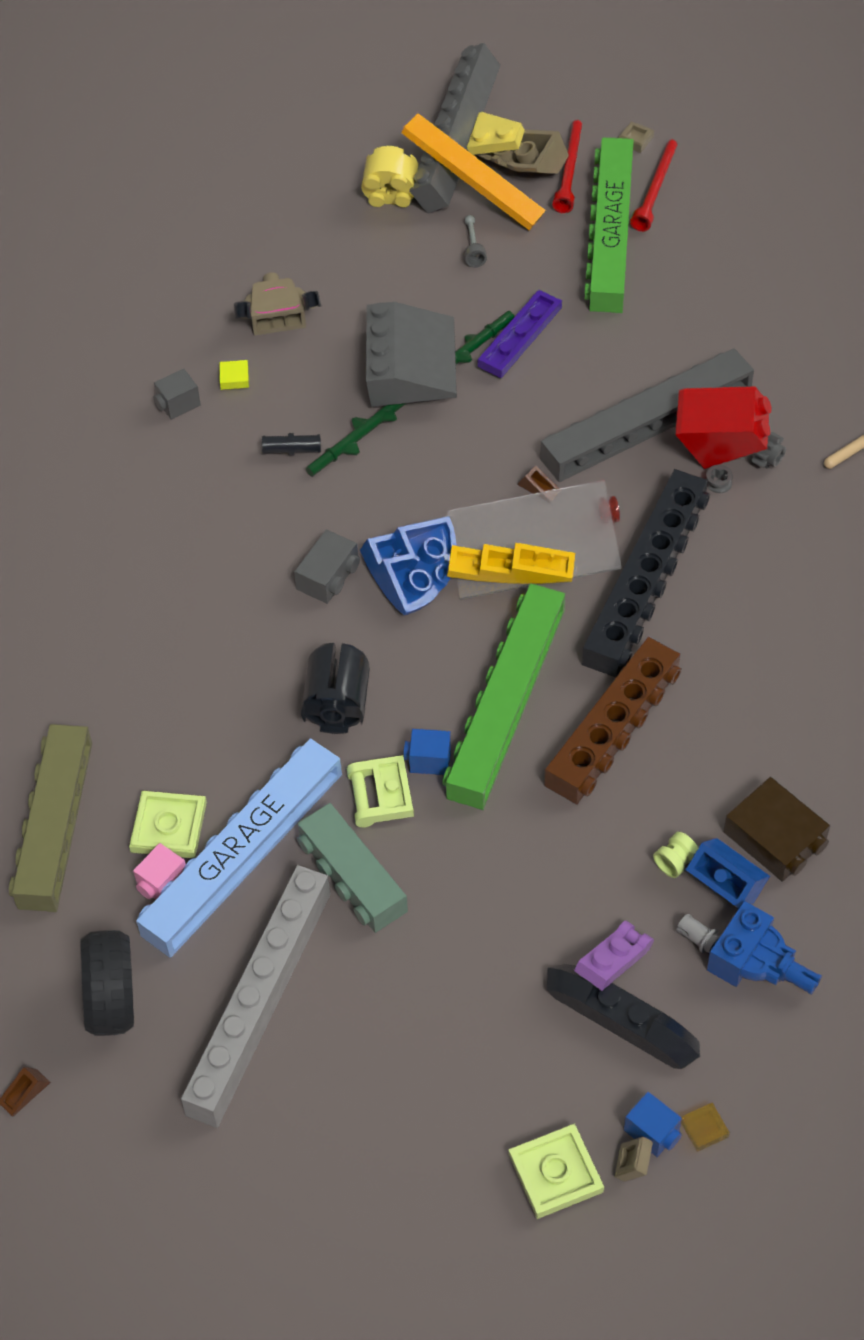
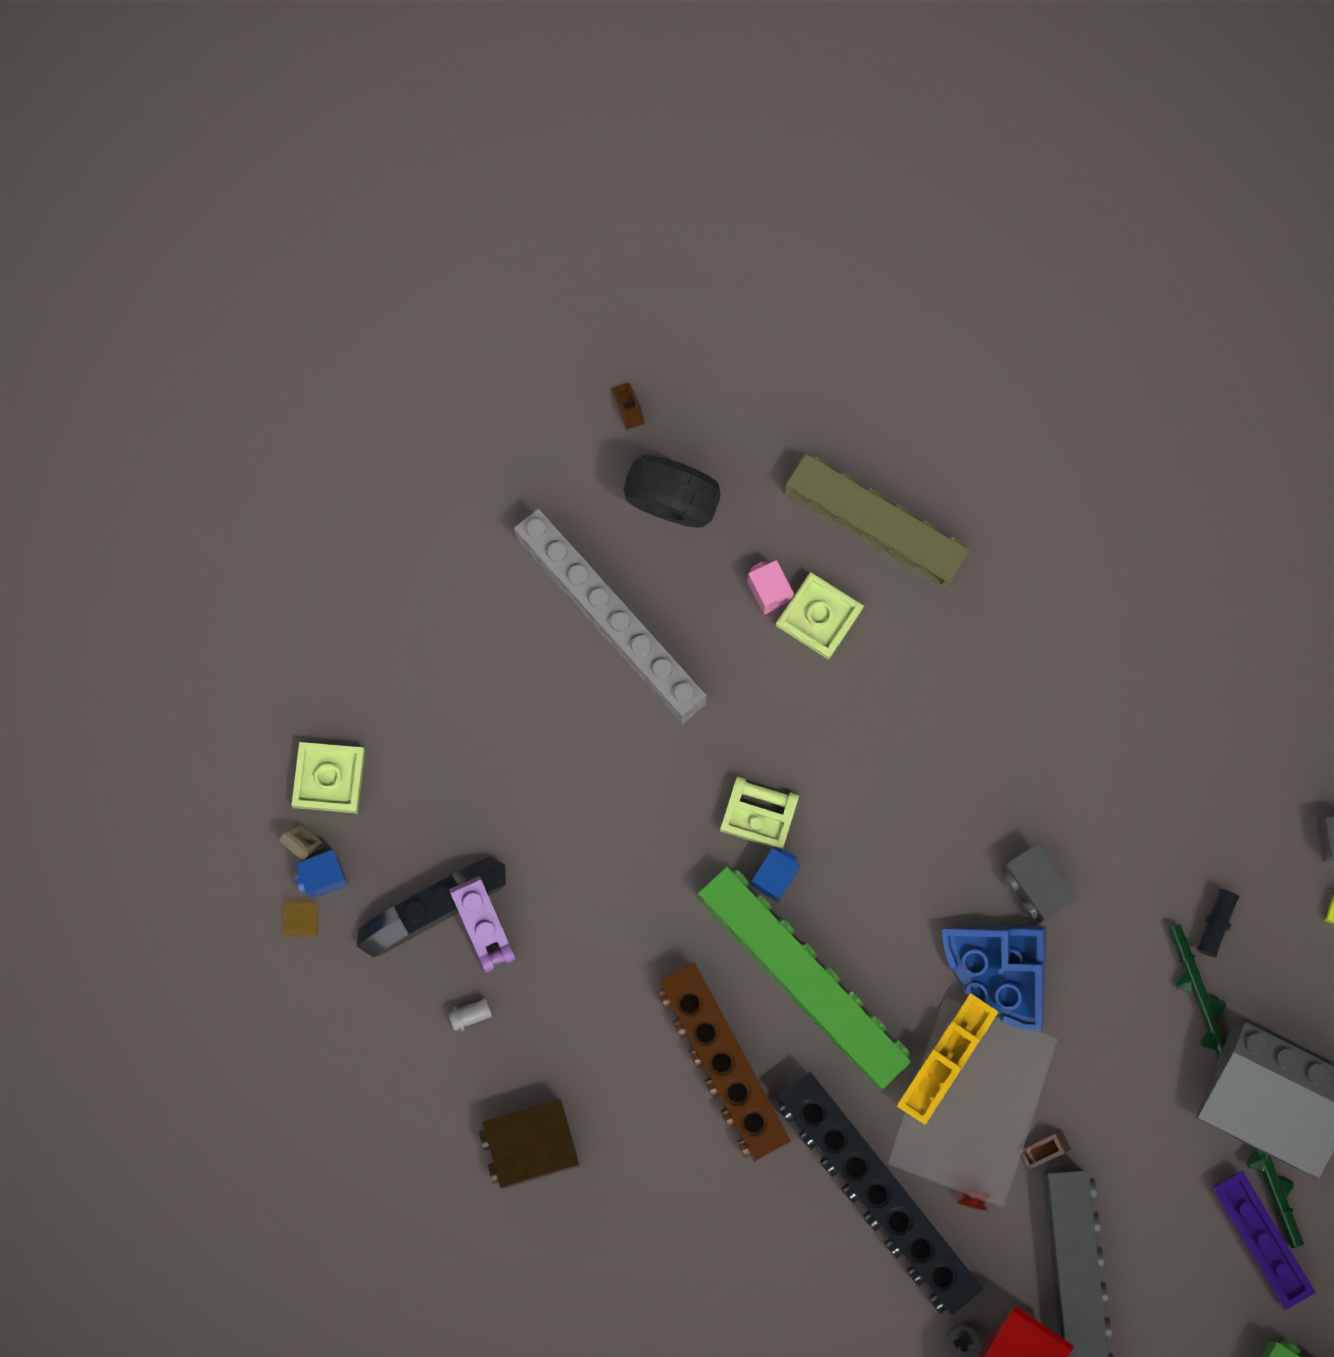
camera: 115 degrees right, 20 degrees up
light blue brick [136,738,342,958] -> none
sand green brick [297,803,408,933] -> none
black cylinder [300,643,370,734] -> none
yellowish green wheel [653,831,698,878] -> none
blue brick [686,838,770,908] -> none
blue brick [707,901,822,995] -> none

